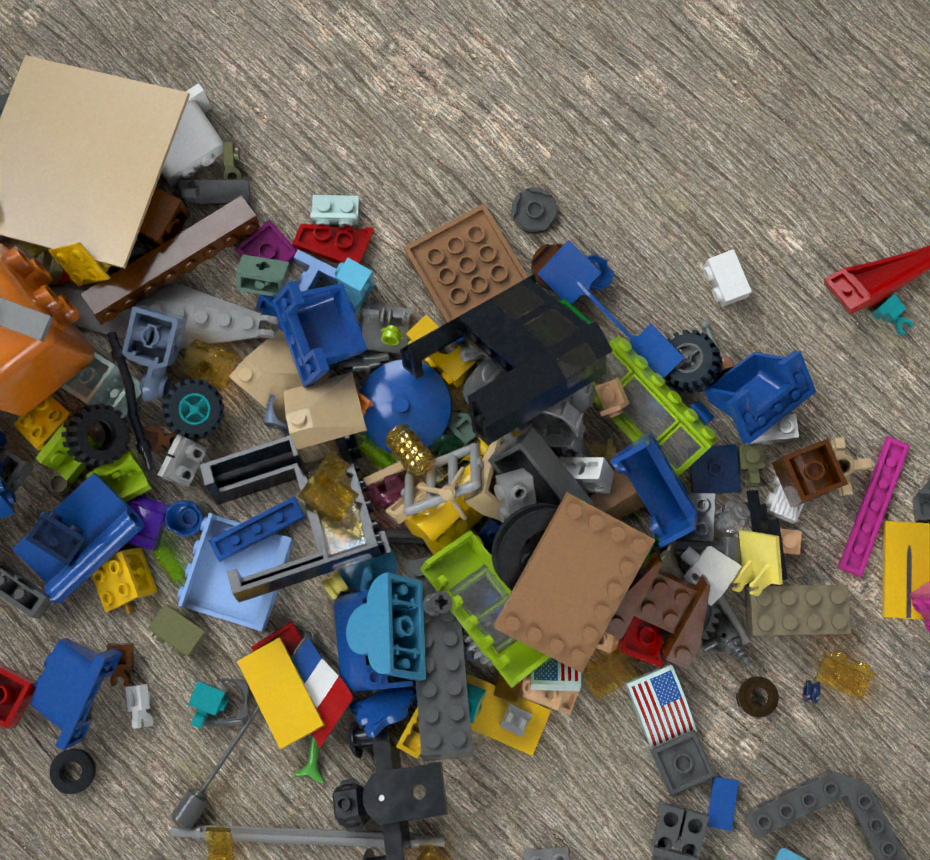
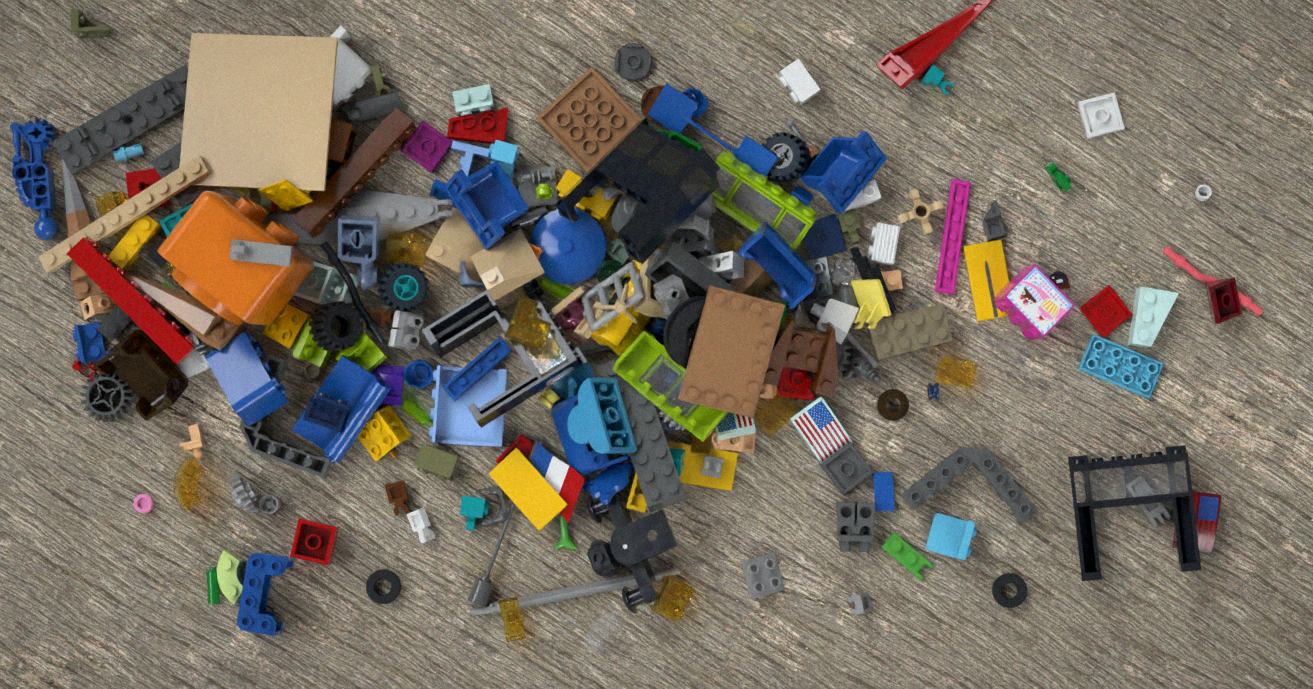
camera: 15 degrees left, 5 degrees up
blue windscreen [30,638,123,750] -> none
sand green brick [236,255,289,297] -> none
clear yellow piece [386,424,436,476] -> none
dark grey bush [422,591,452,616] -> none
light nougat bracket [594,377,629,418] -> none
reddish brown brick [772,438,848,508] -> none

